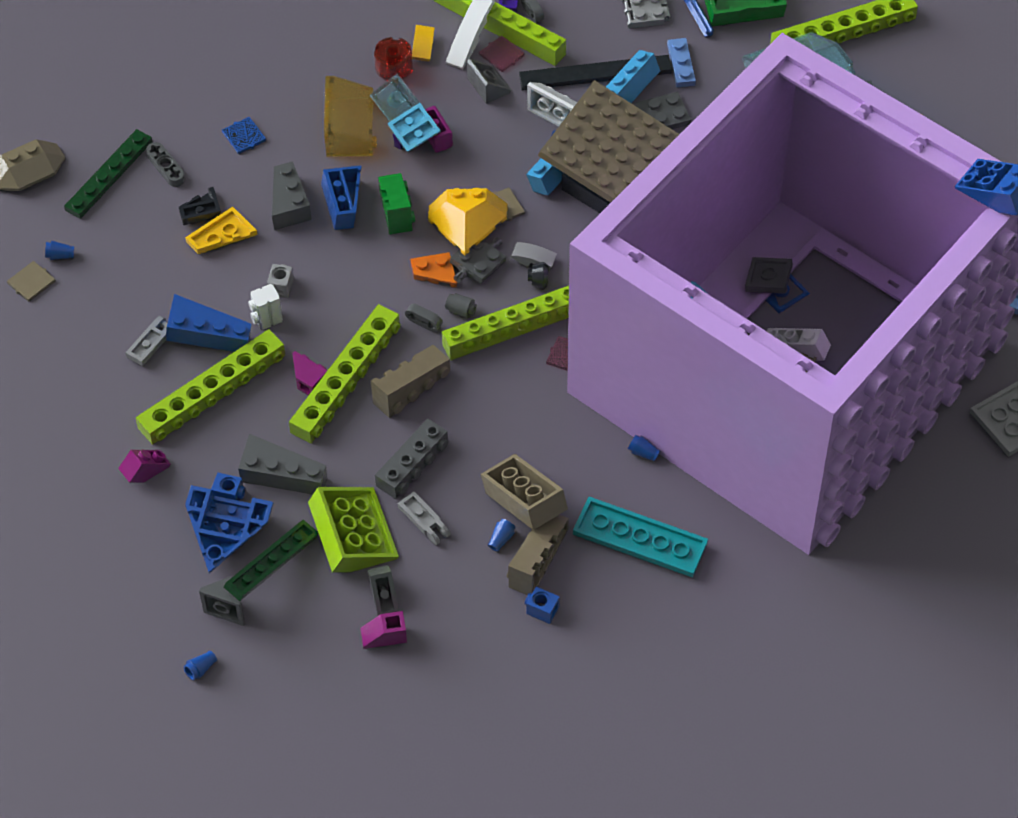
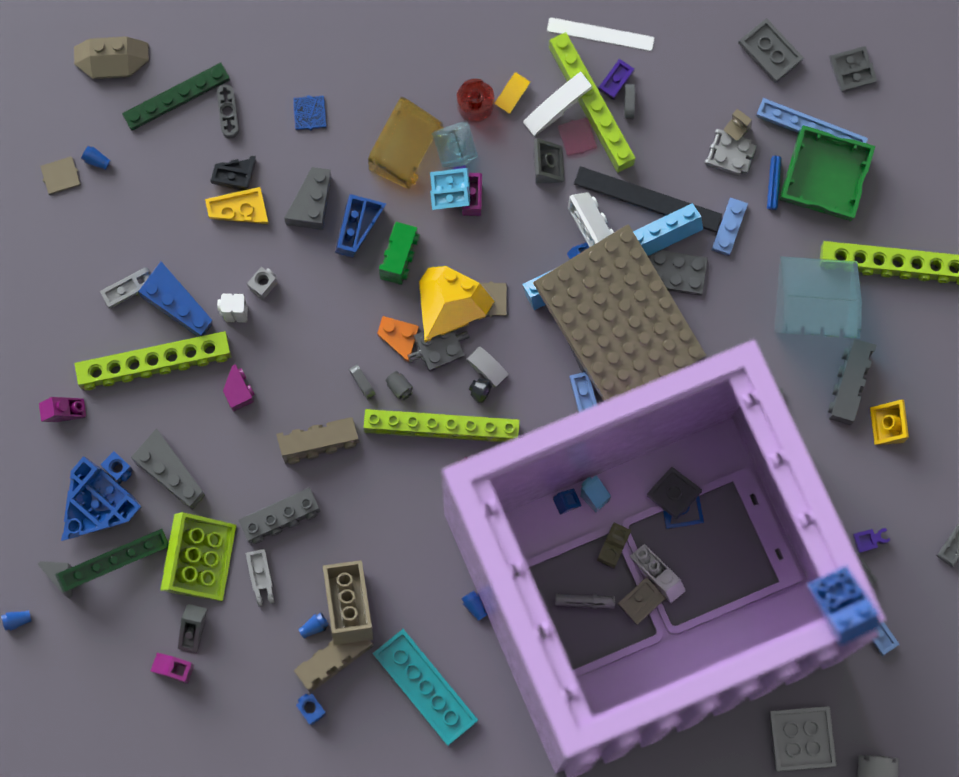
camera: 25 degrees right, 20 degrees up
lime brick [289,304,401,443] -> none

